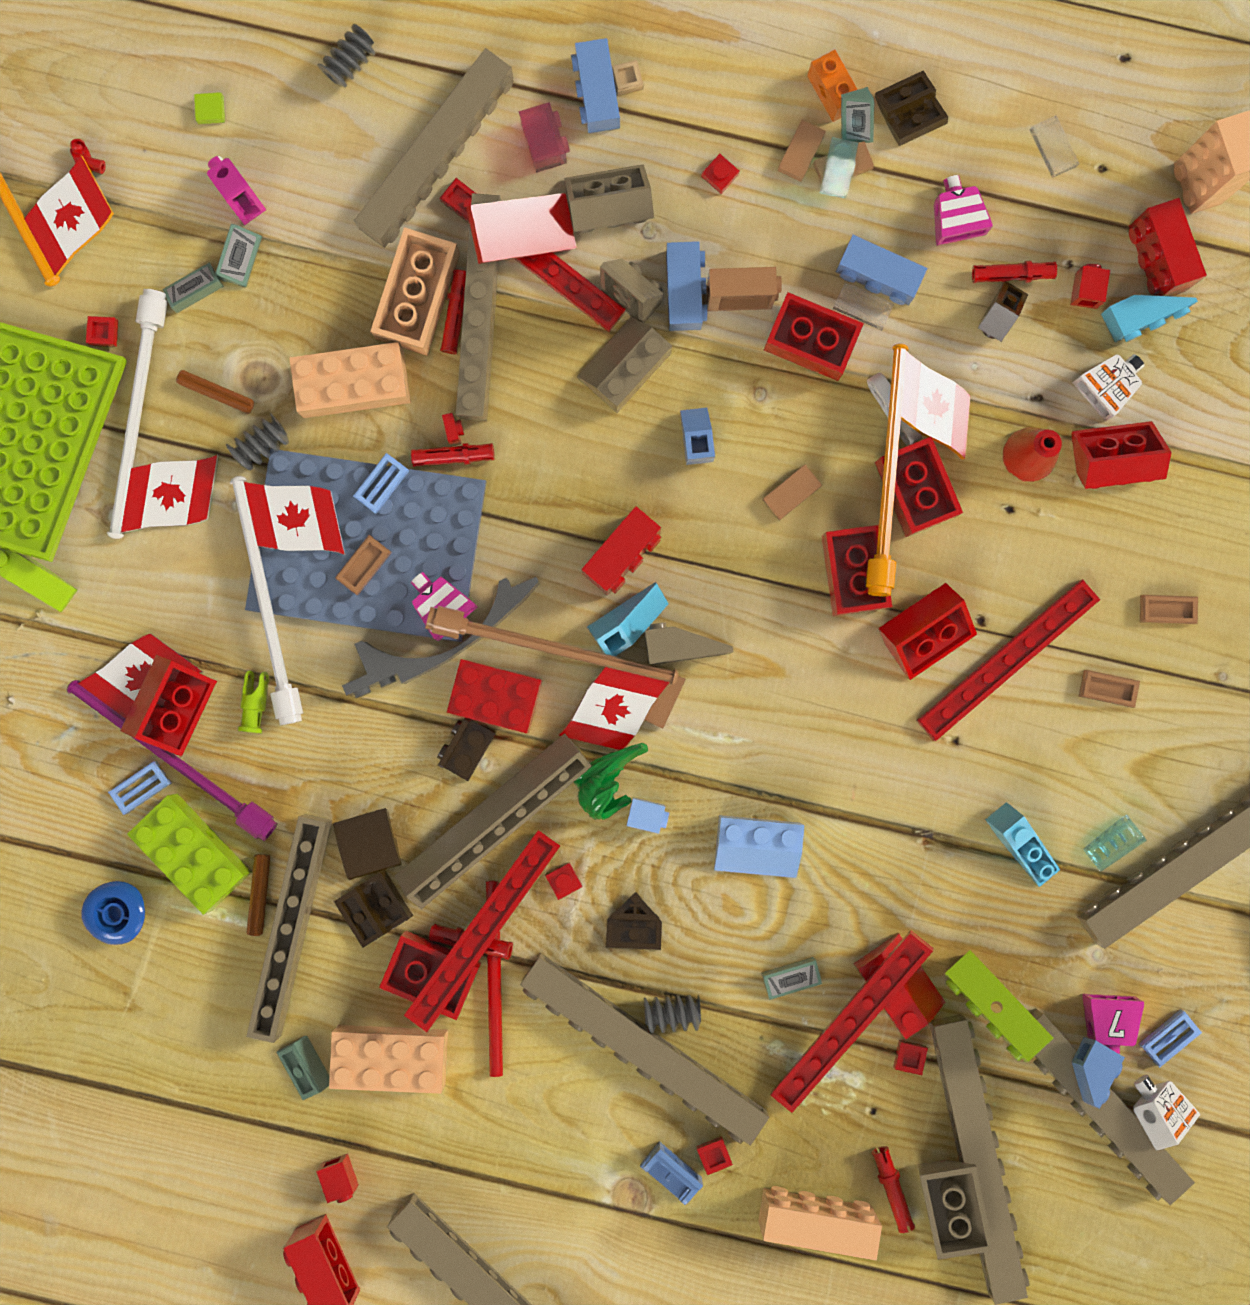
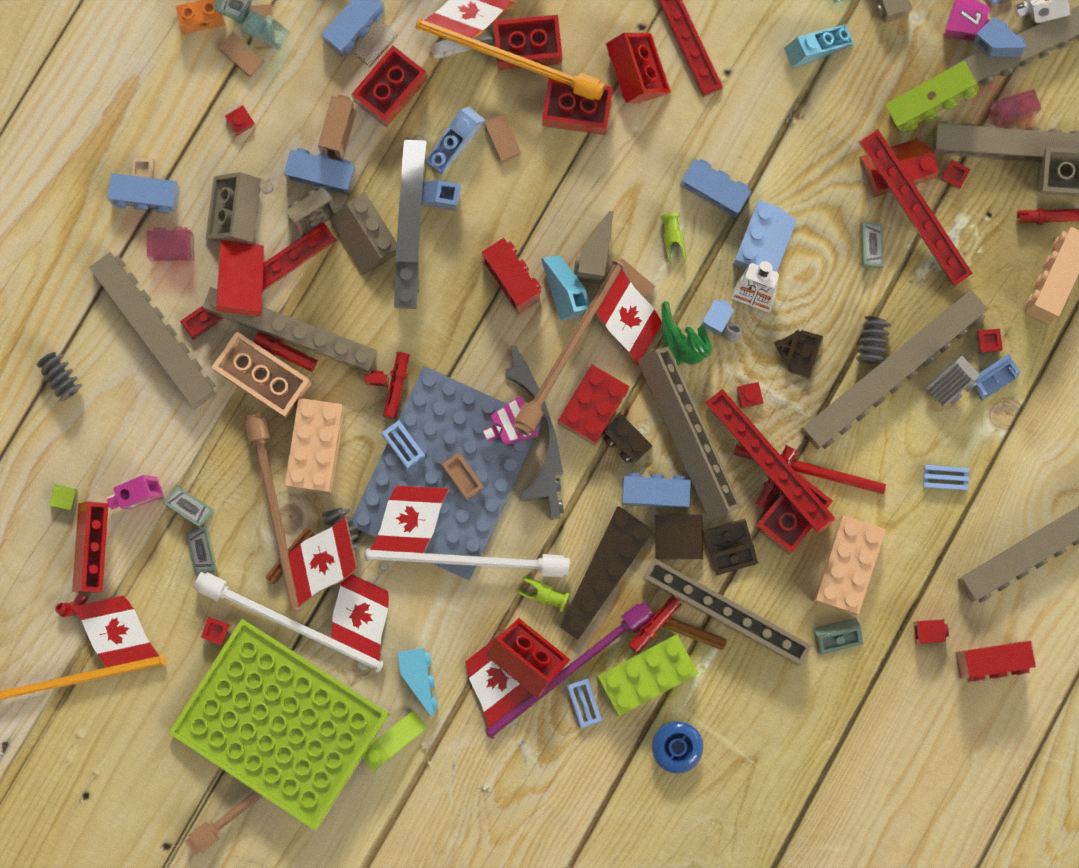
camera: 75 degrees left, 5 degrees down
none -> red brick [72,501,109,593]
none -> flag [244,413,358,613]
none -> dark grey slope [394,140,426,309]
none -> medium azure slope [397,648,438,716]
none -> light blue slope [425,107,486,174]
none -> dark brown wing [560,506,654,640]
none -> medium blue brick [622,473,691,509]
none -> red pin [628,595,682,654]
none -> lime piece [660,213,686,264]
none -> medium blue brick [680,159,751,218]
none -> light grey hinge [723,323,742,342]
none -> white torso [731,262,779,313]
none -> light blue tile [923,465,969,491]
none -> light grey brick [926,356,980,407]
none -> clear pink brick [988,89,1042,128]

